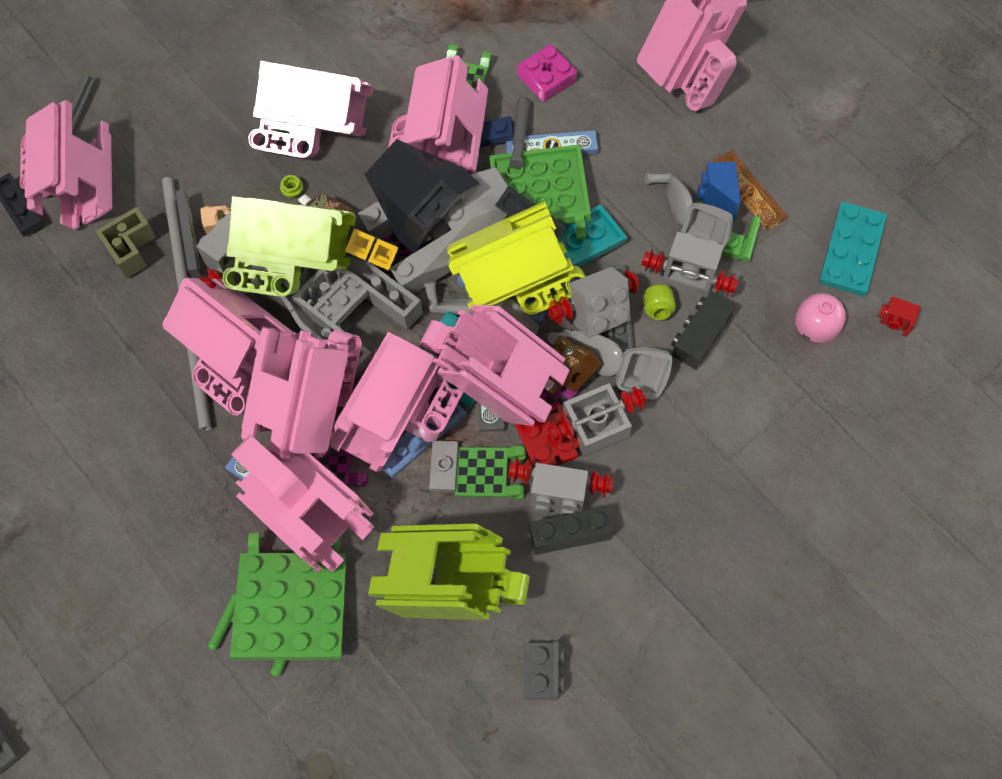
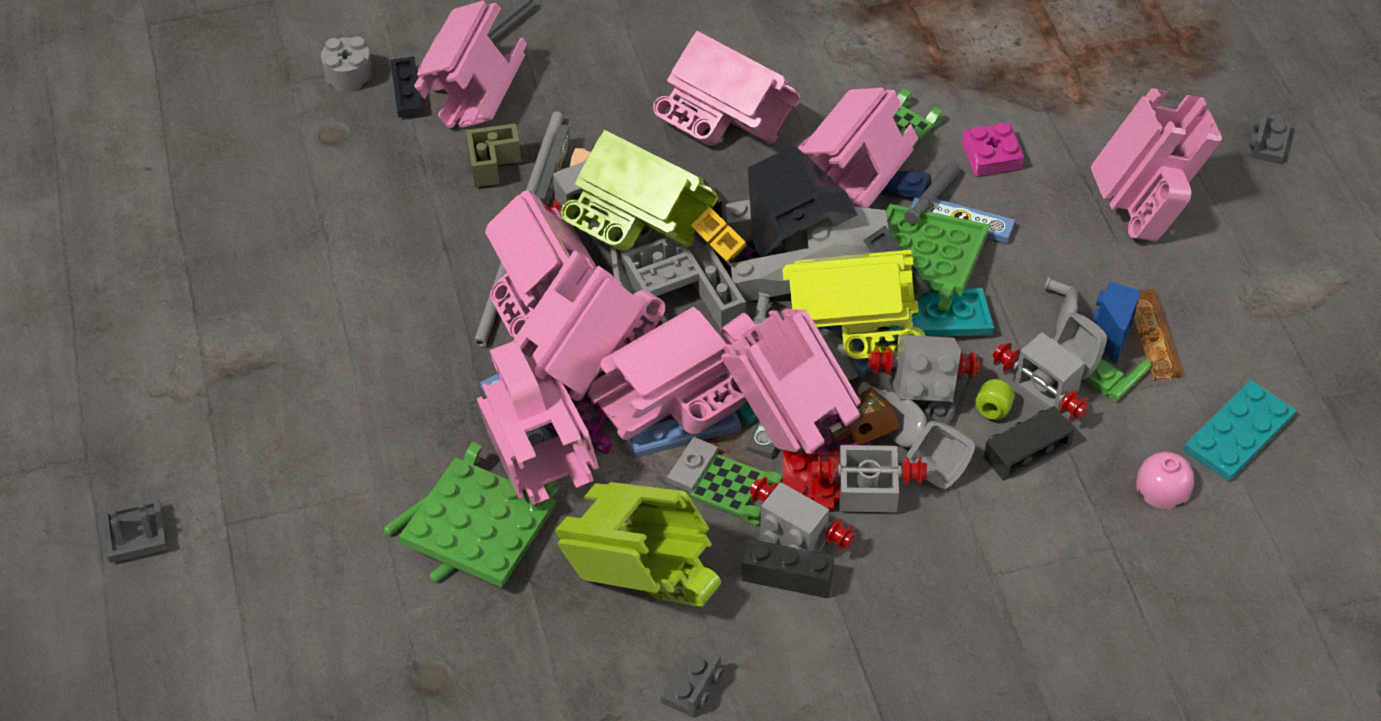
camera: 25 degrees right, 15 degrees down
lime plate [280,175,303,198] -> none
red brick [878,296,921,337] -> none

